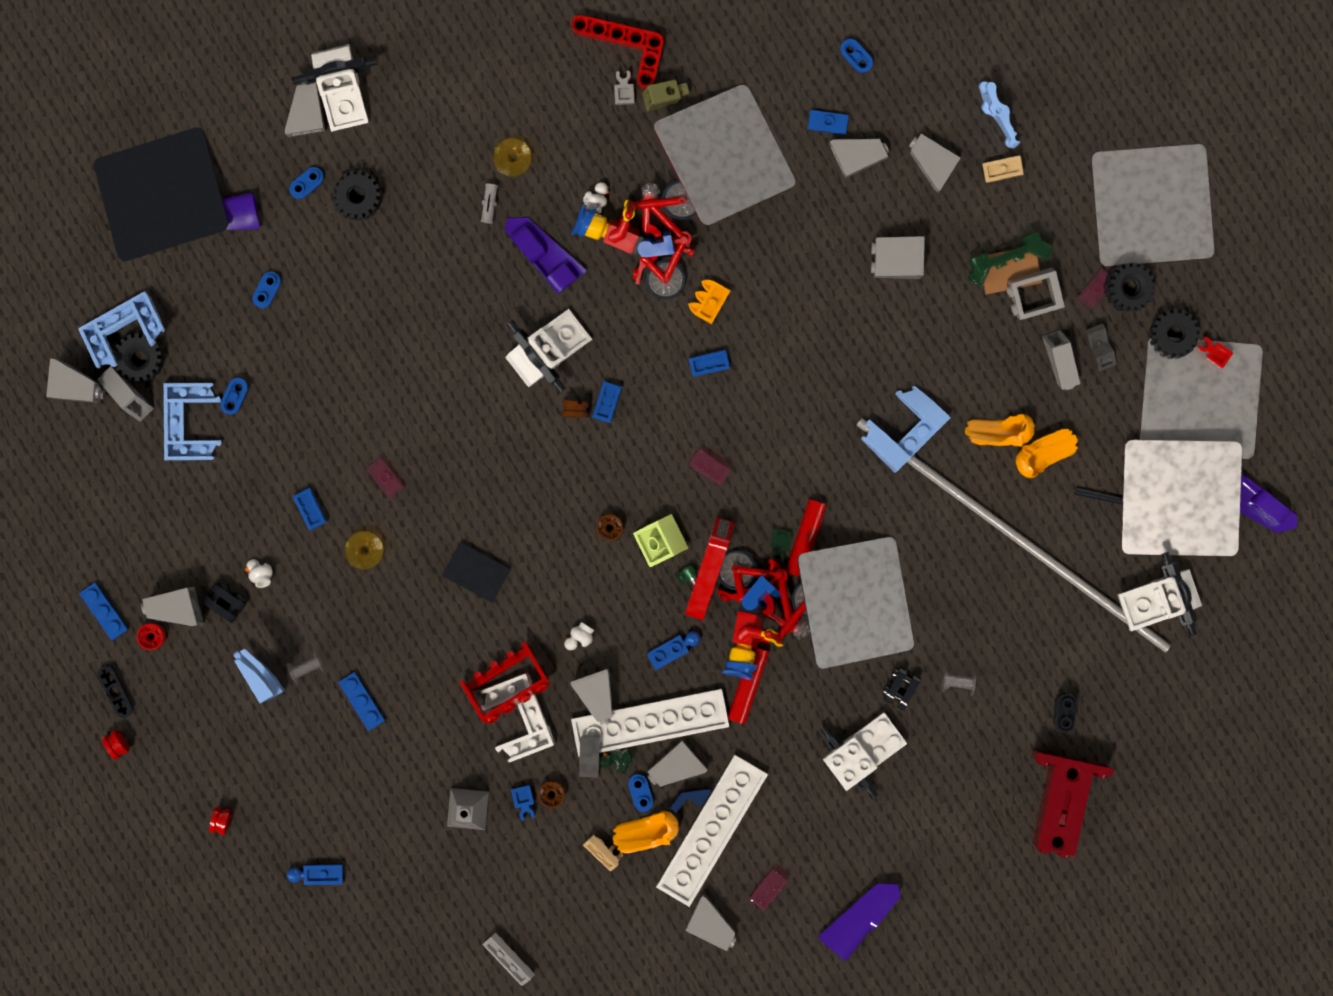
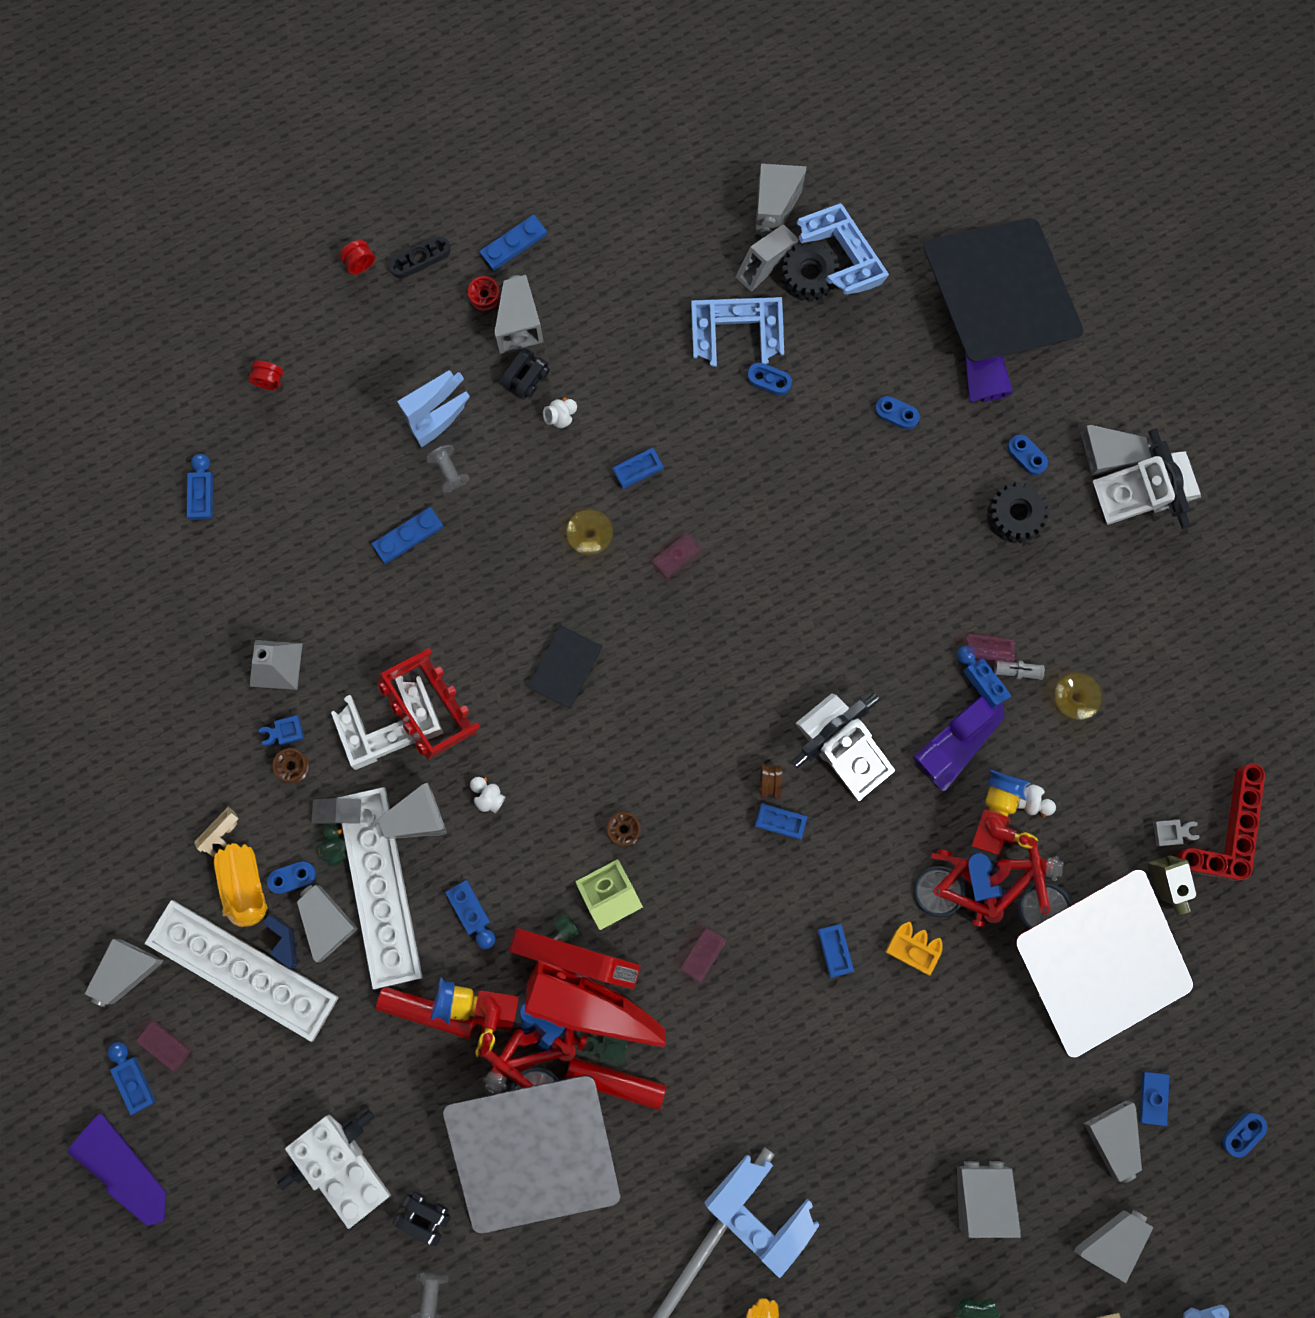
camera: 90 degrees right, 10 degrees down
light grey plate [482,933,535,986] -> none
none -> blue plate [107,1042,156,1115]
none -> red wedge [525,960,666,1047]
none -> blue plate [957,646,1011,708]
none -> clear pink plate [966,634,1015,663]

